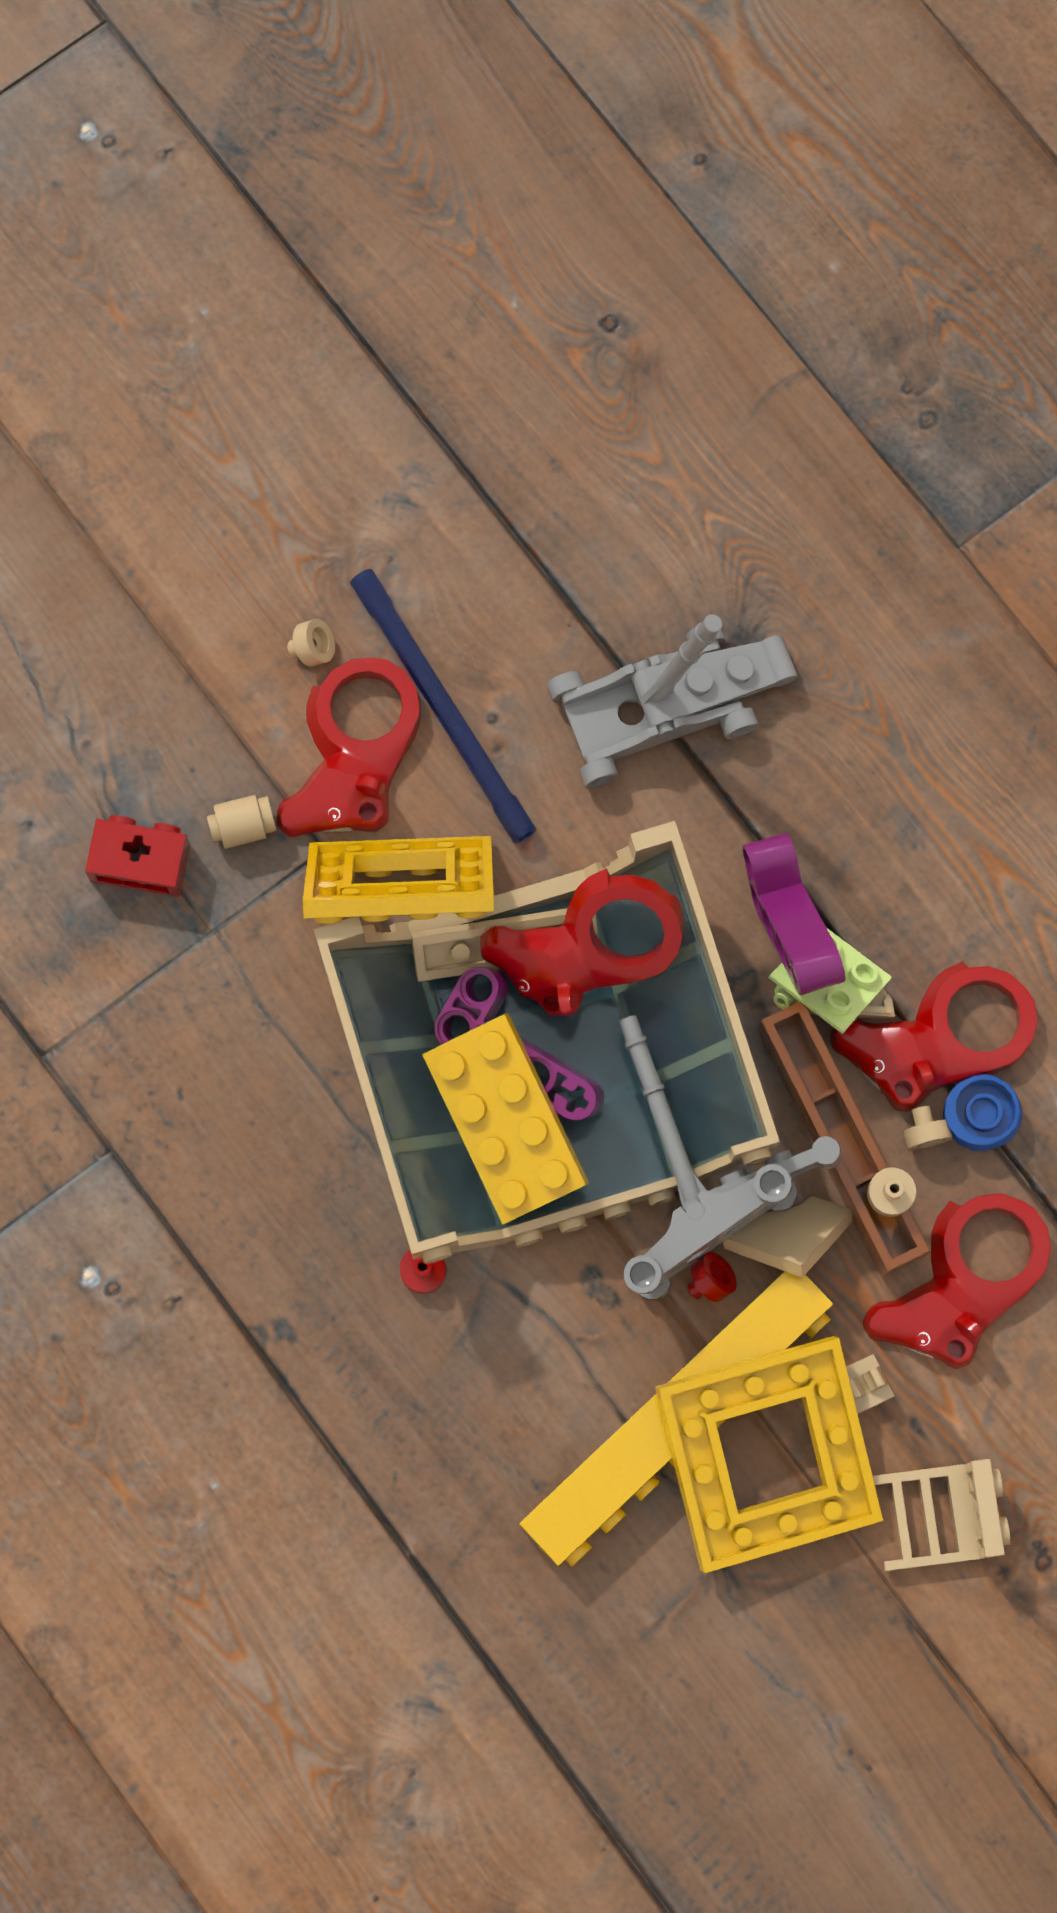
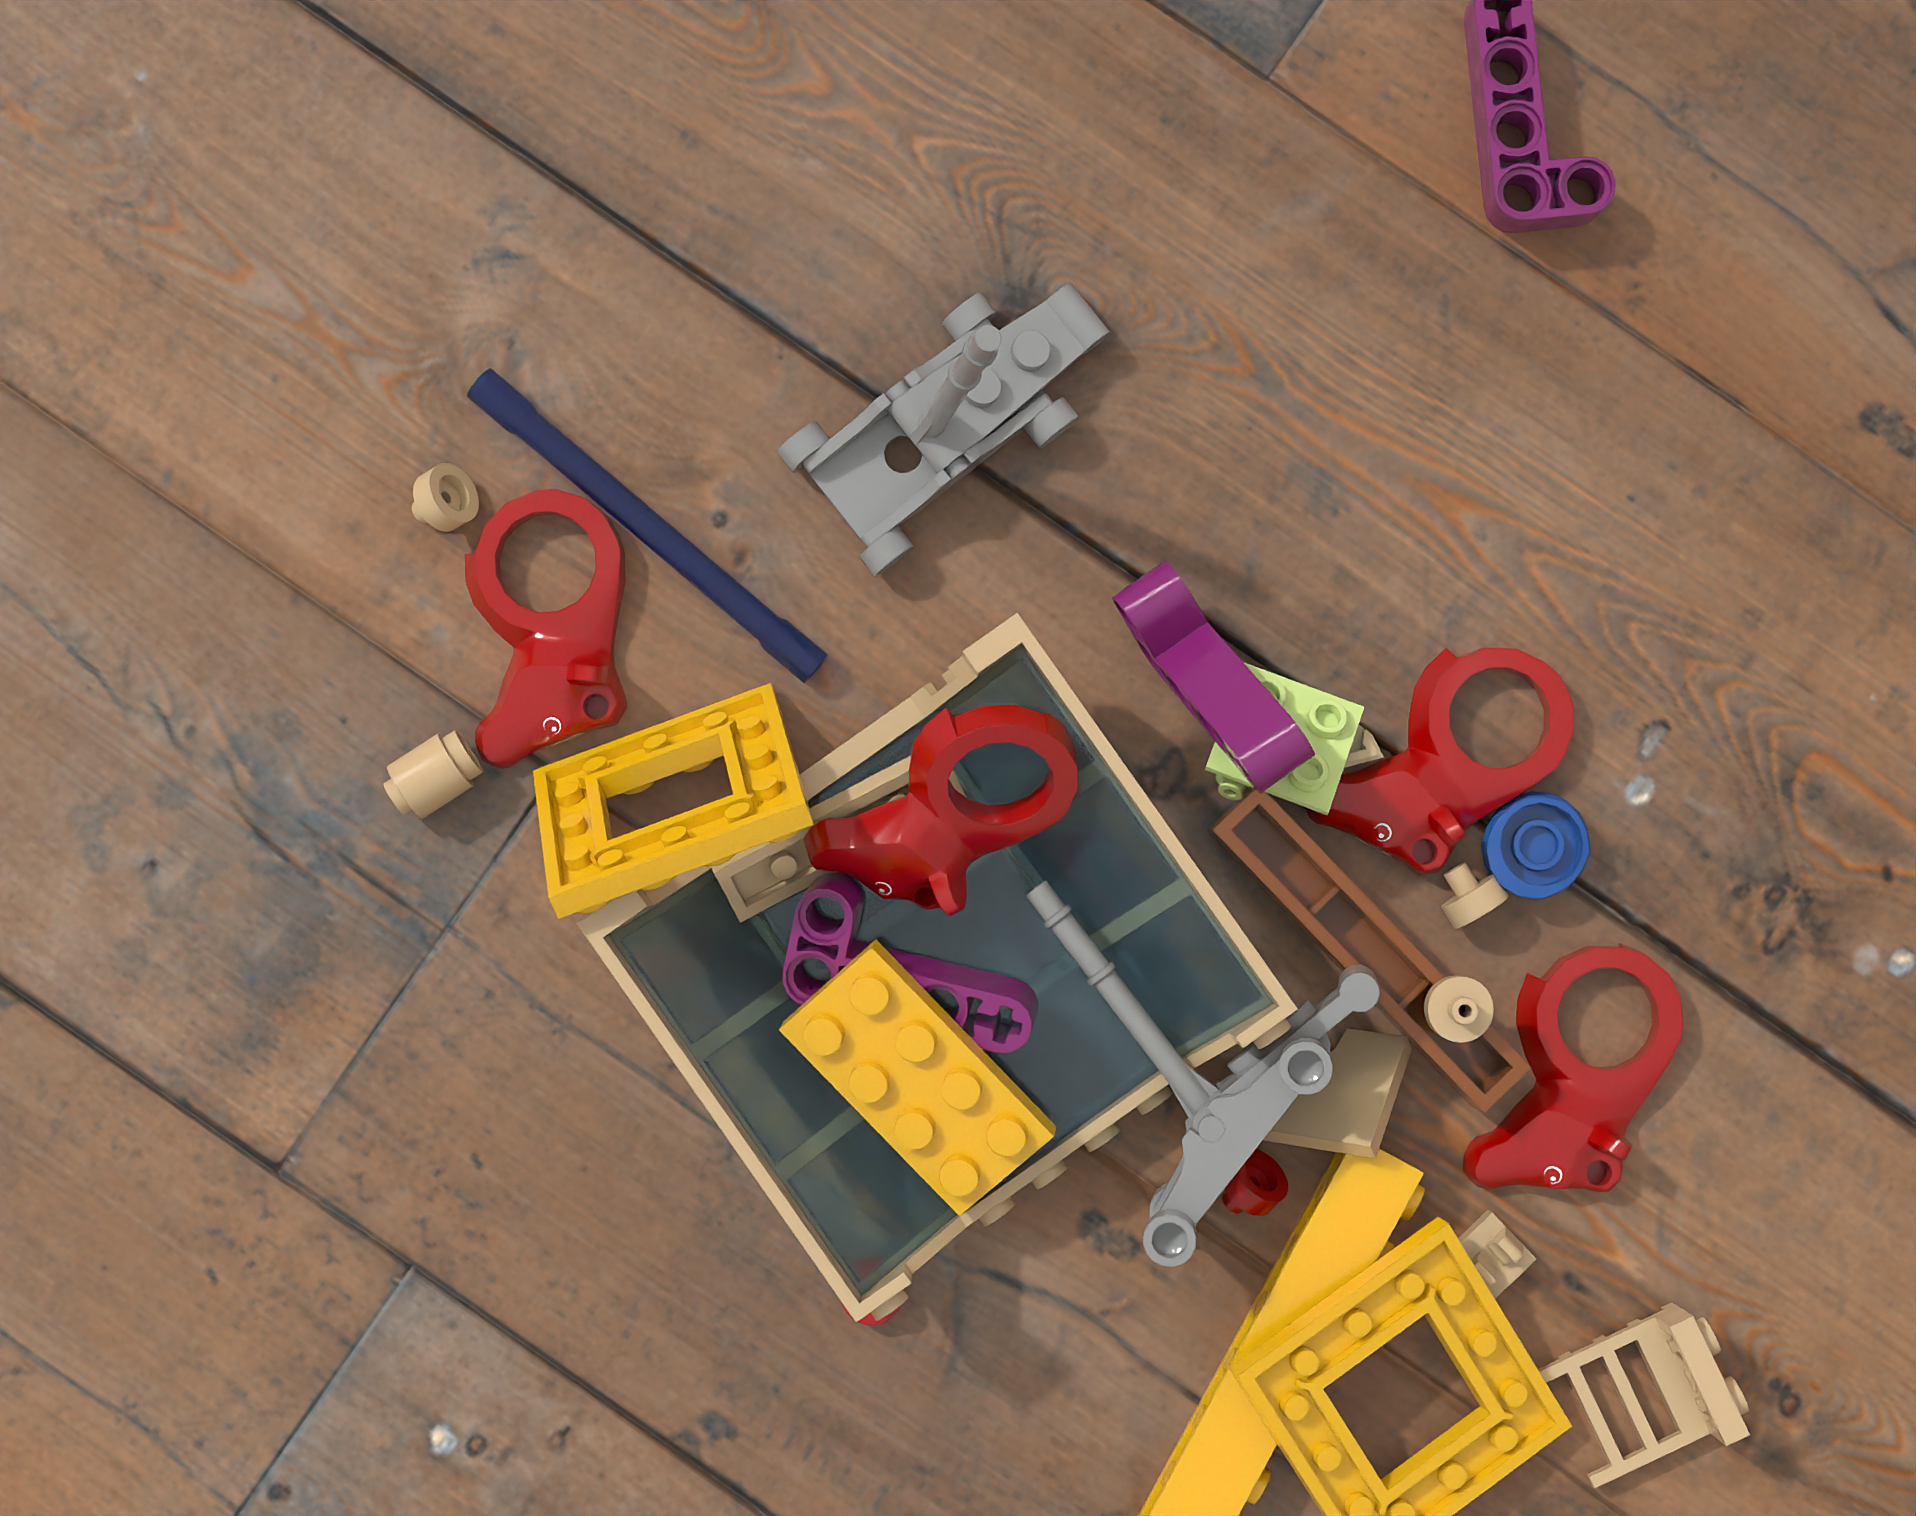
camera: 15 degrees left, 10 degrees up
red brick [85,815,190,897] -> none

